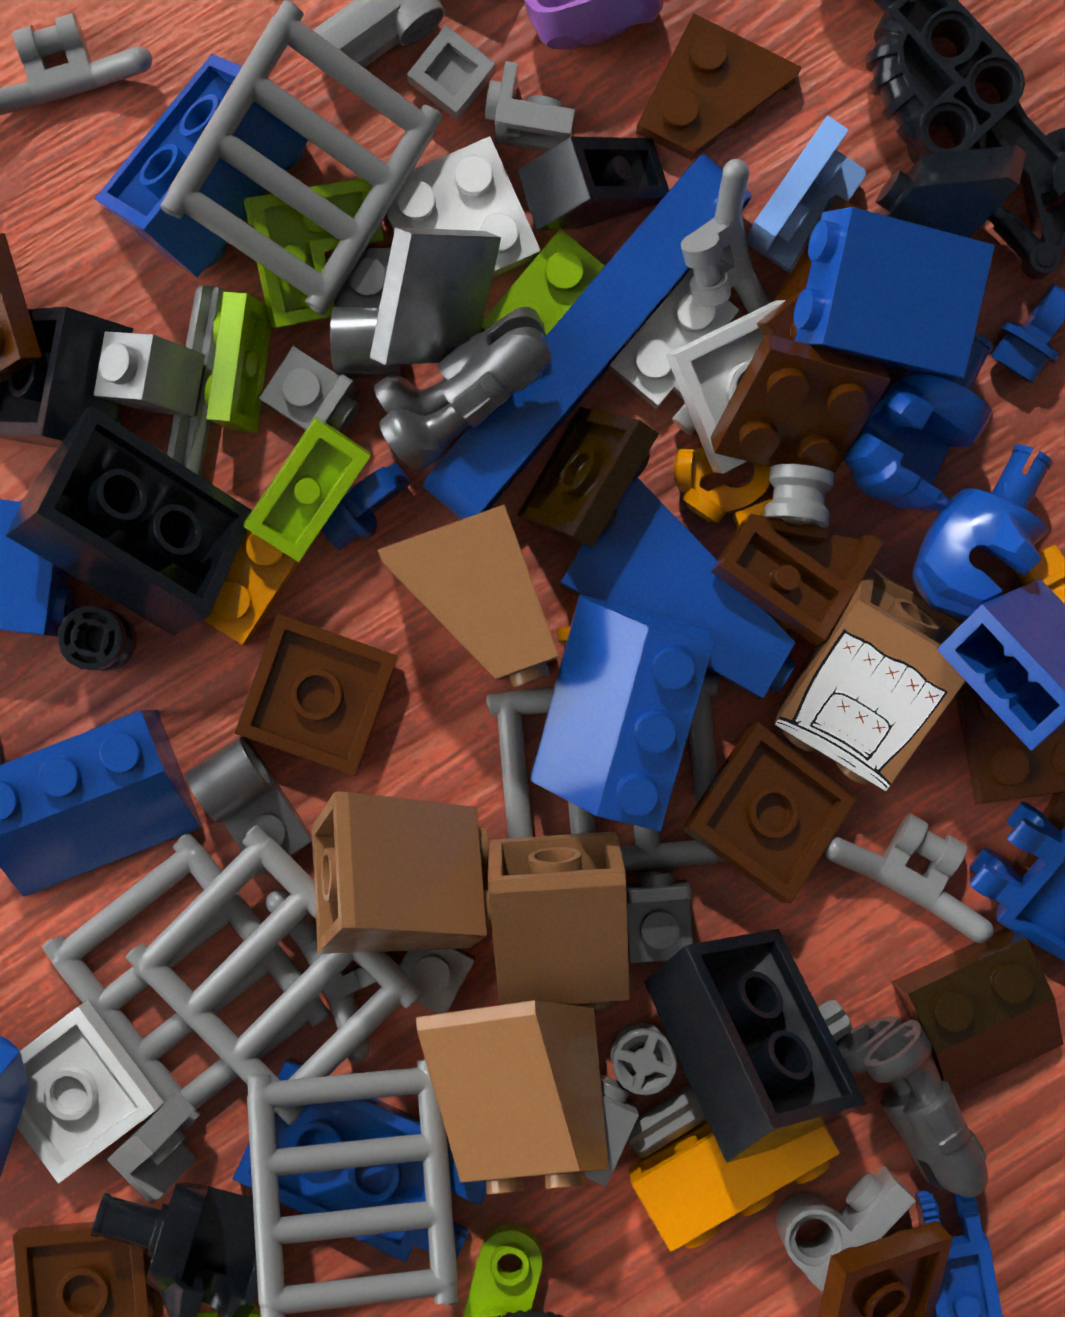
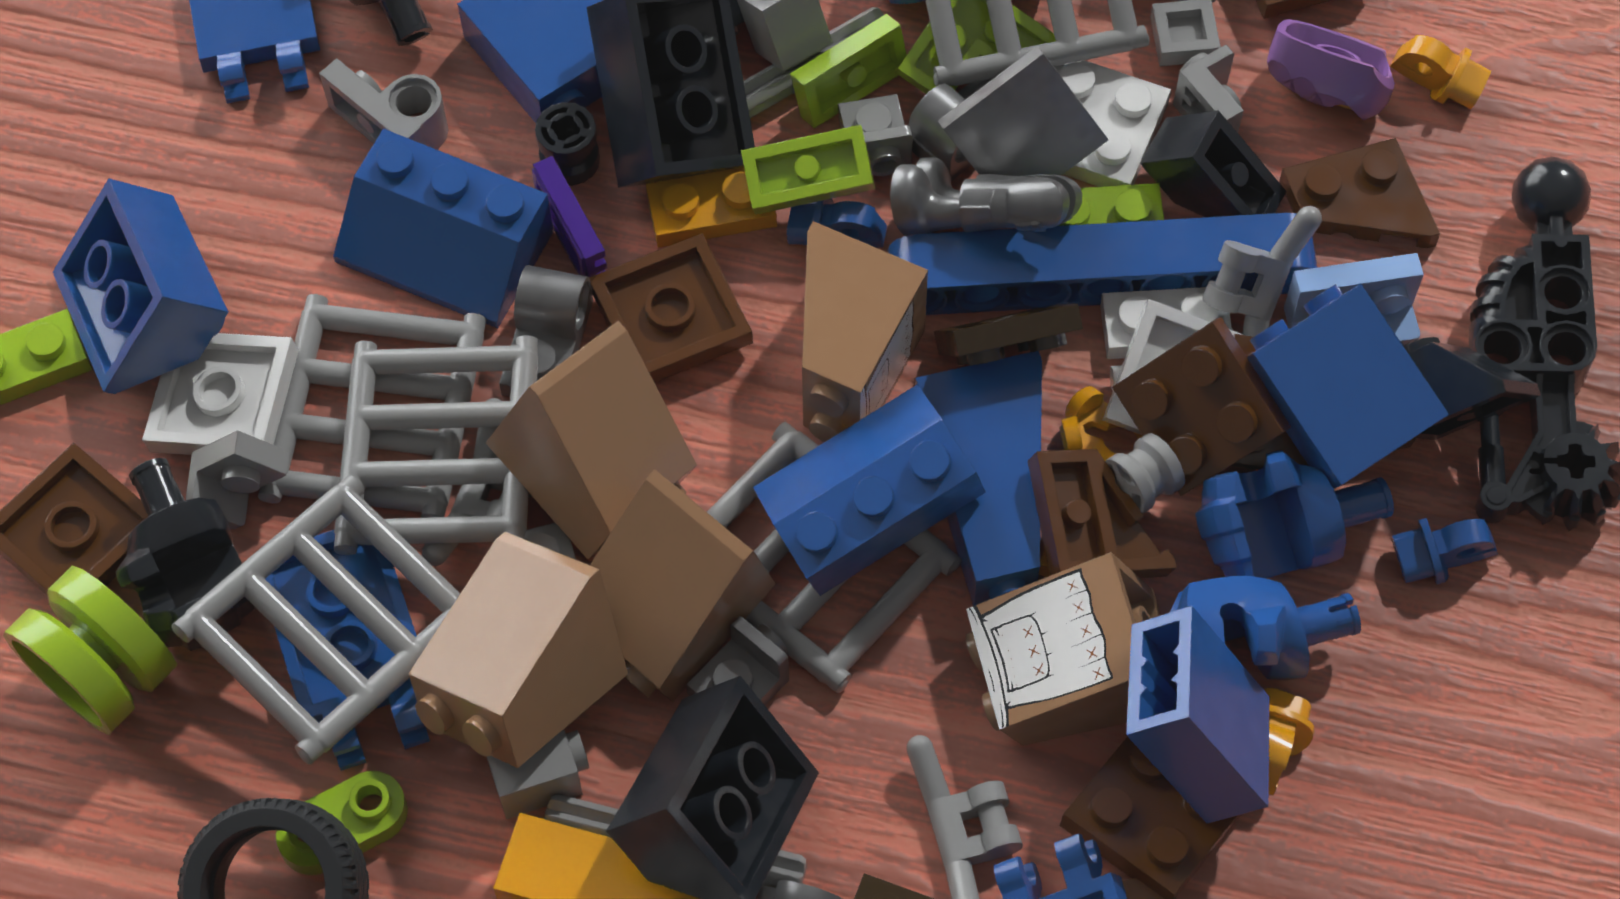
camera: 45 degrees right, 25 degrees down
light grey wheel [610,1021,677,1095] -> none
reddish brown plate [681,722,858,903] -> none
none -> dark purple tile [532,156,607,277]

